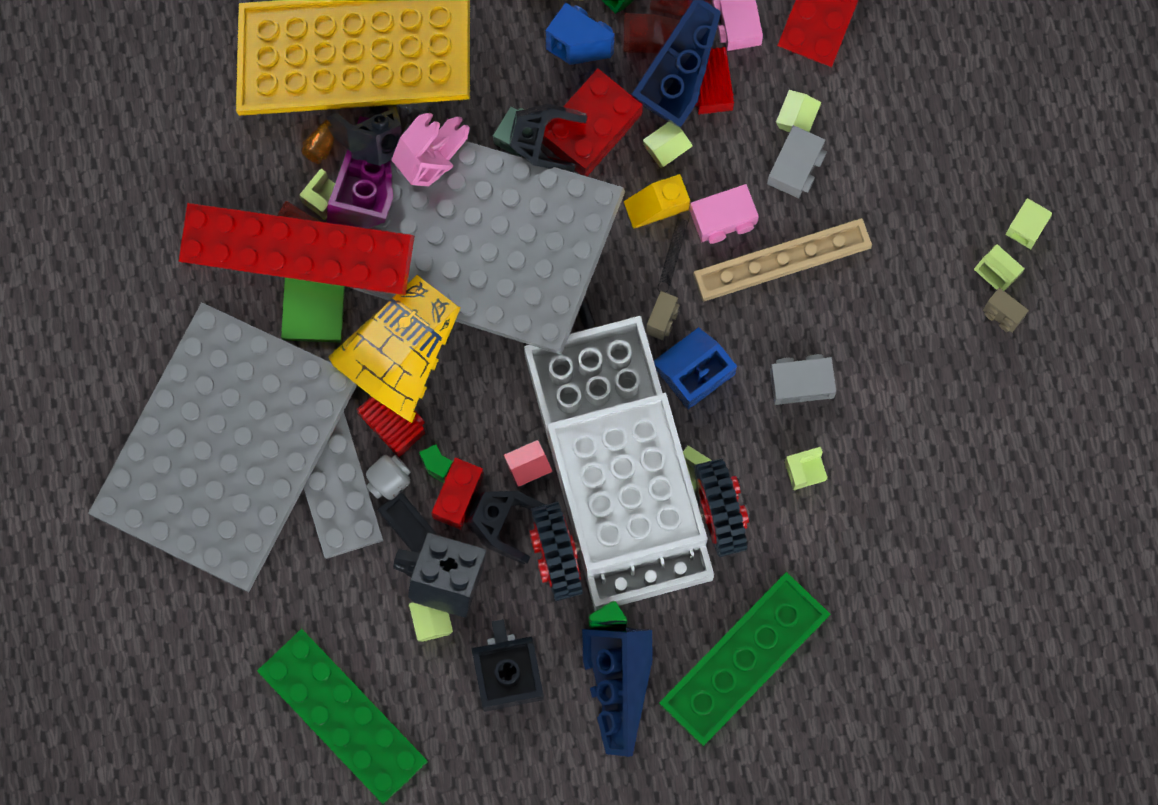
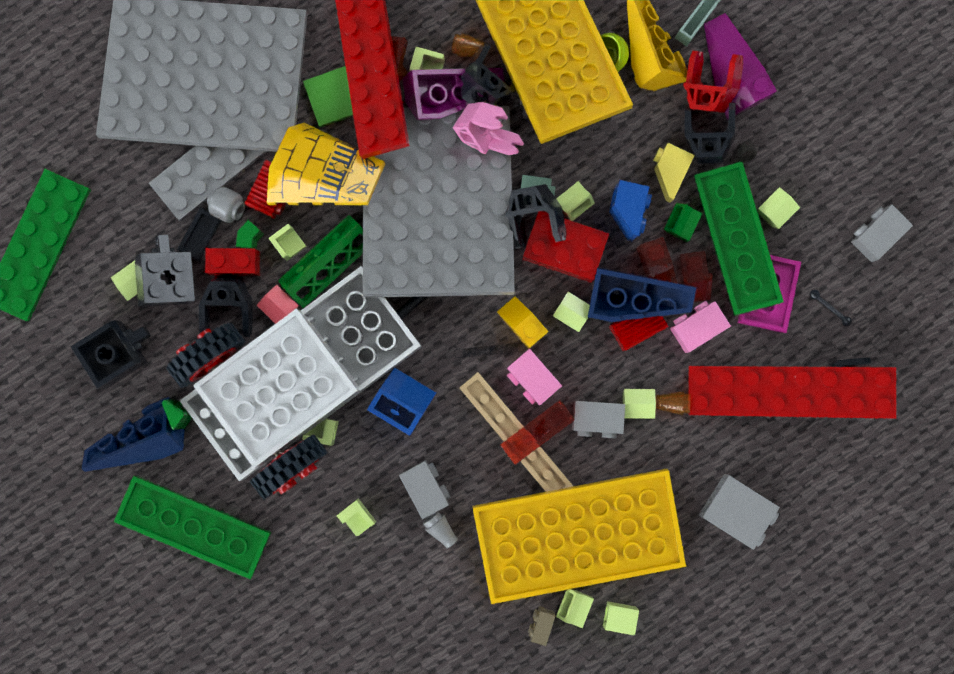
camera: 65 degrees right, 10 degrees up
dark tan piece [646,291,680,340] -> none
none -> yellowish green panel [268,224,307,261]
none -> green fence [278,215,363,308]
none -> light grey cone [423,511,458,548]
none -> yellow plate [473,469,686,604]
none -> clear red slope [500,400,575,465]
none -> yellowish green piece [556,181,595,221]
none -> clear orange cone [655,391,691,415]
none -> light grey brick [699,474,780,550]

